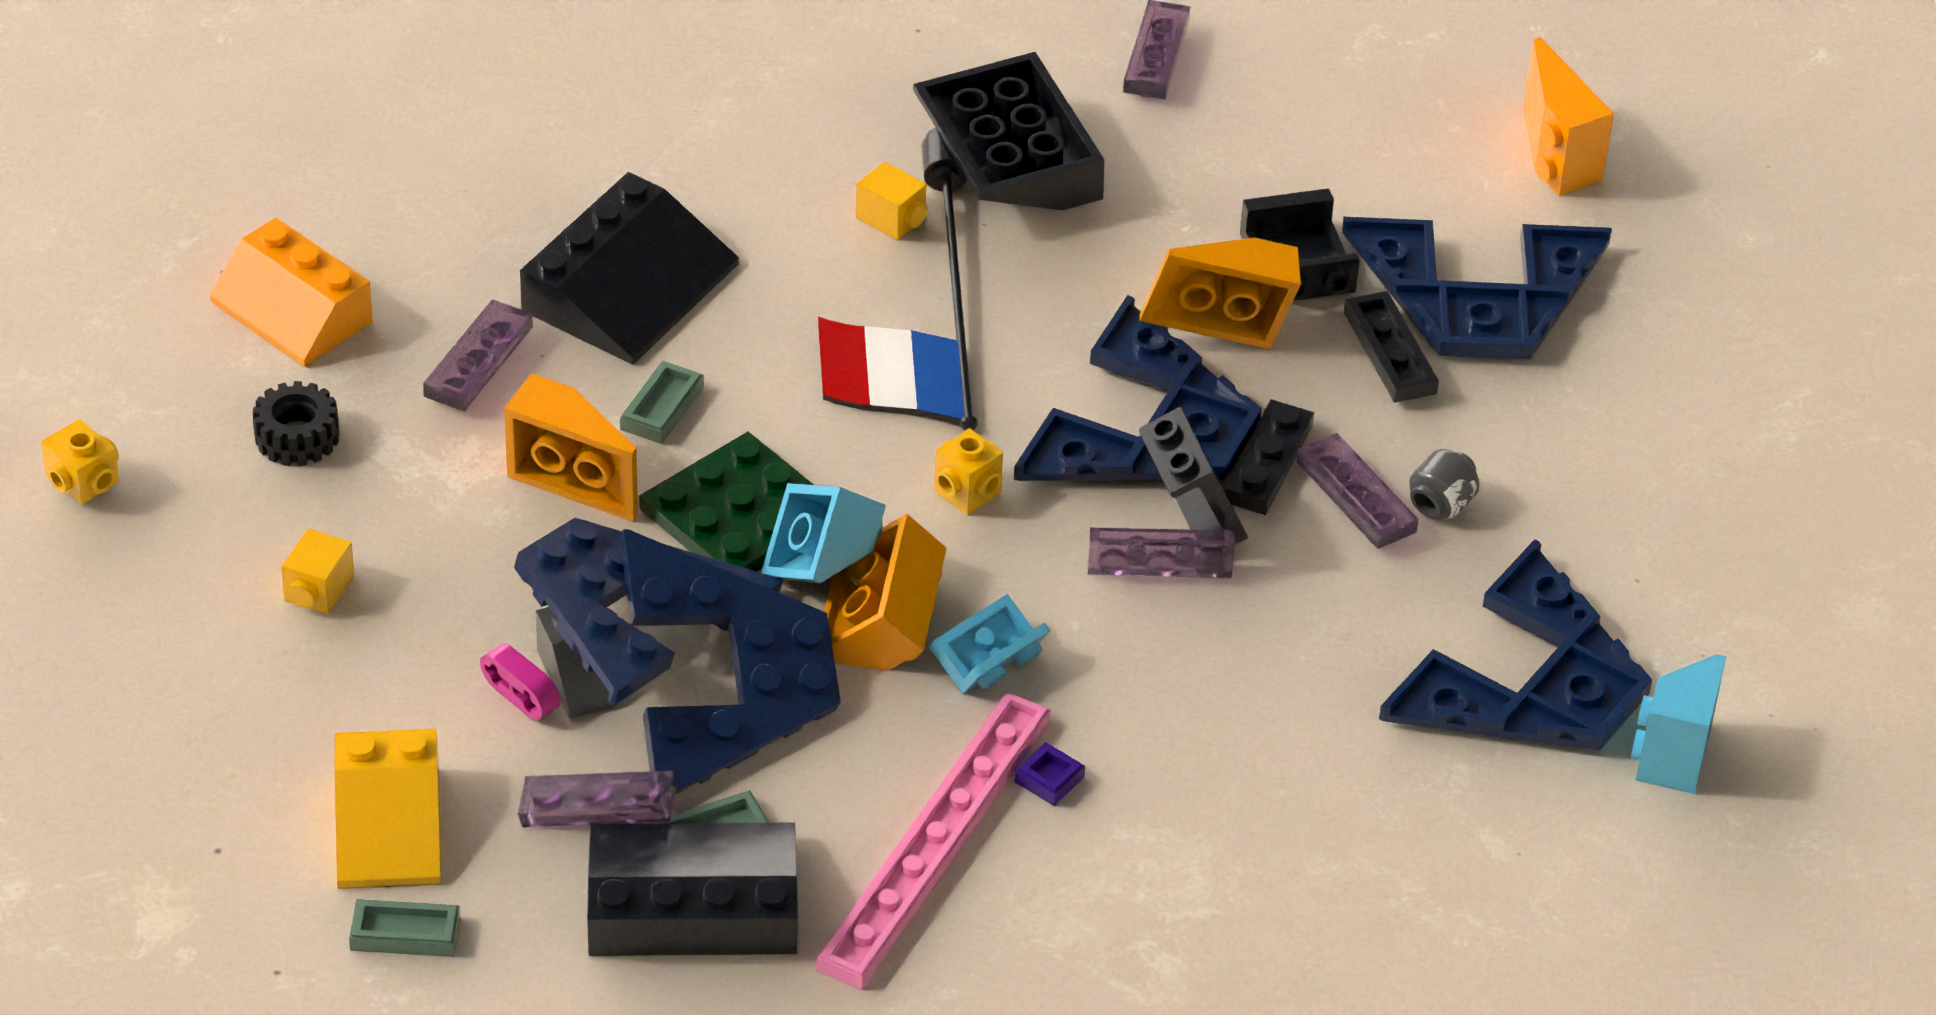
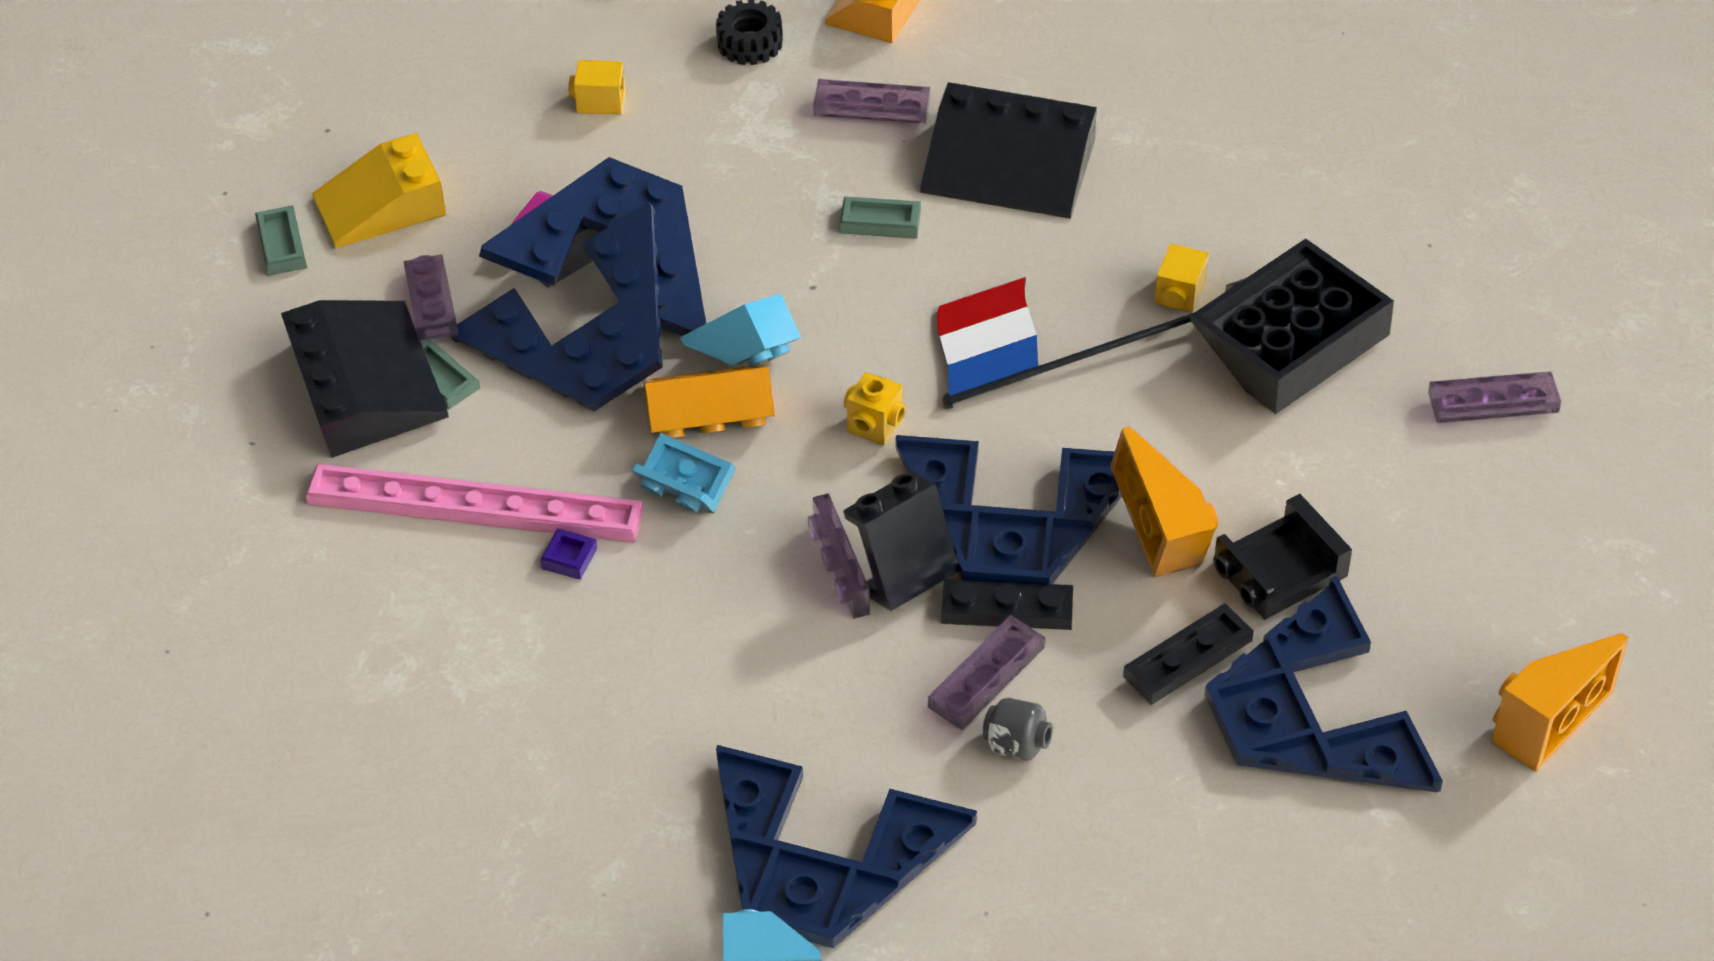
camera: 75 degrees right, 5 degrees up
light orange slope [504,373,638,522] -> none
dark green plate [639,431,814,571] -> none

